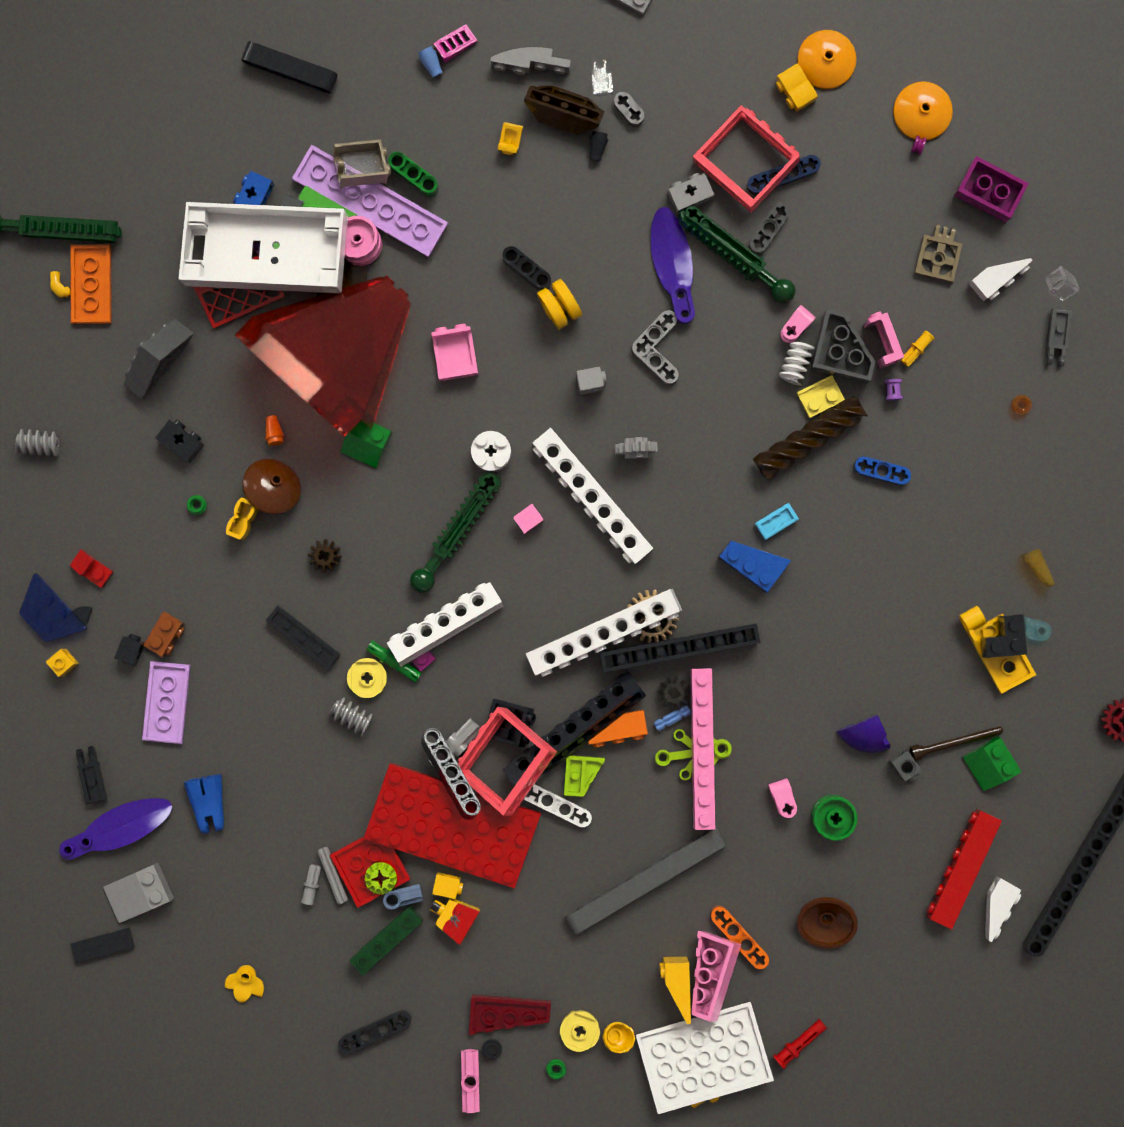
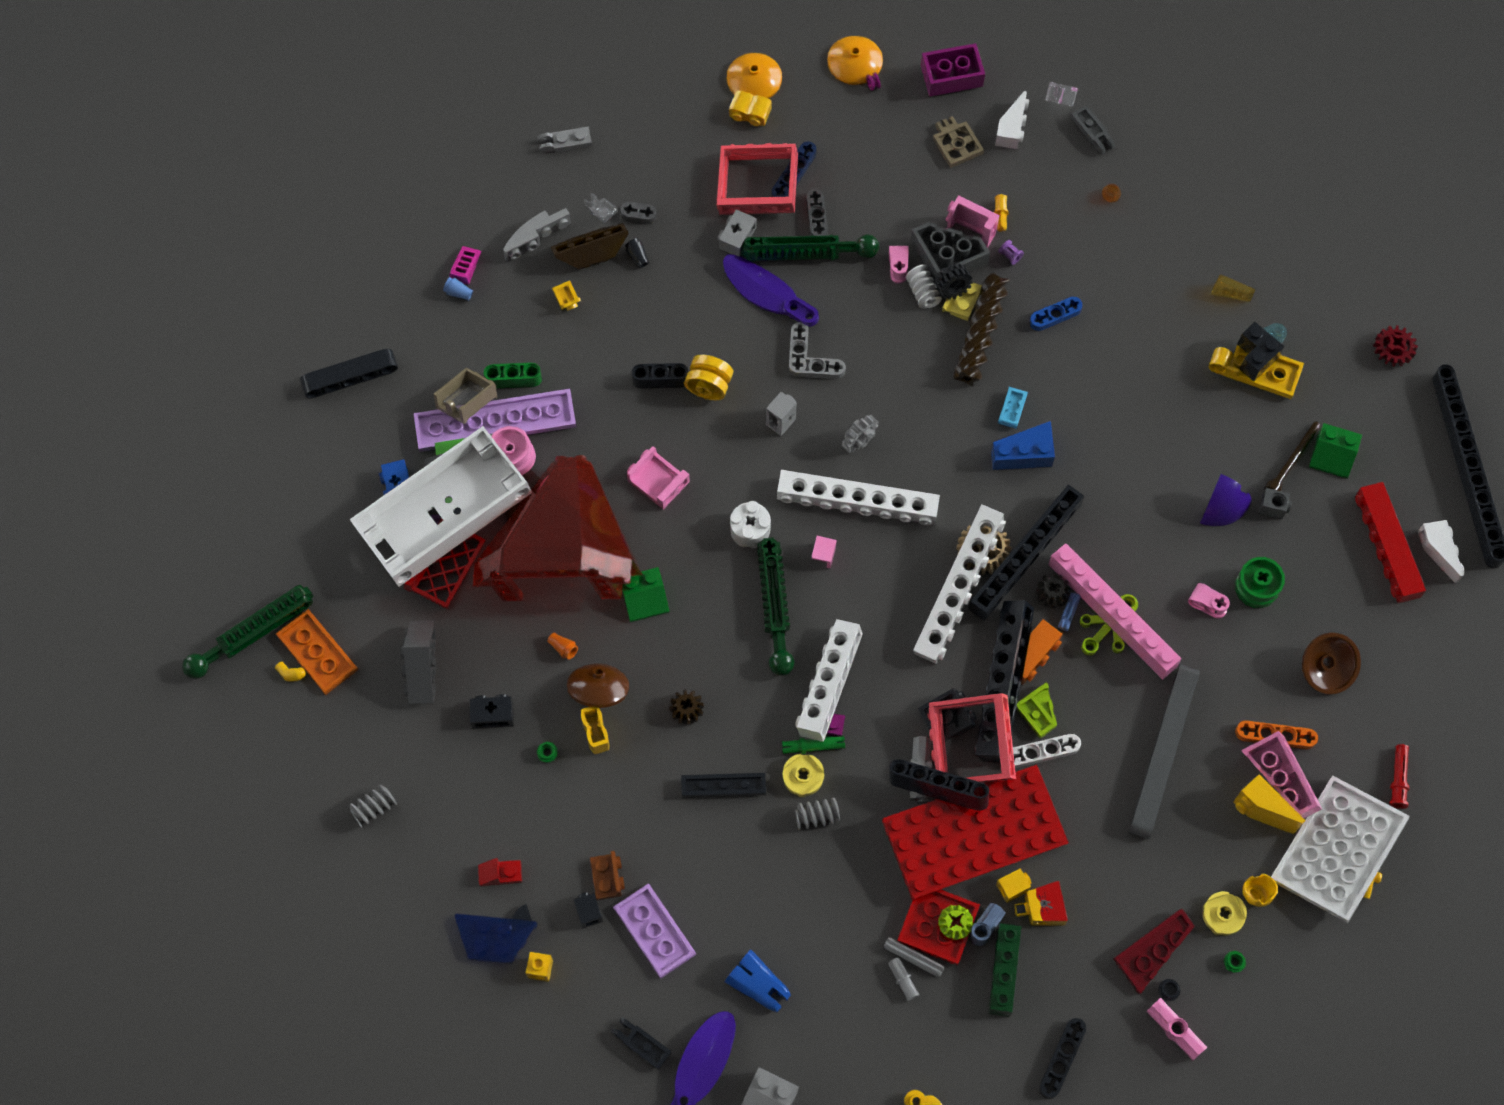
camera: 40 degrees left, 20 degrees down
none -> black tyre [935,263,973,299]

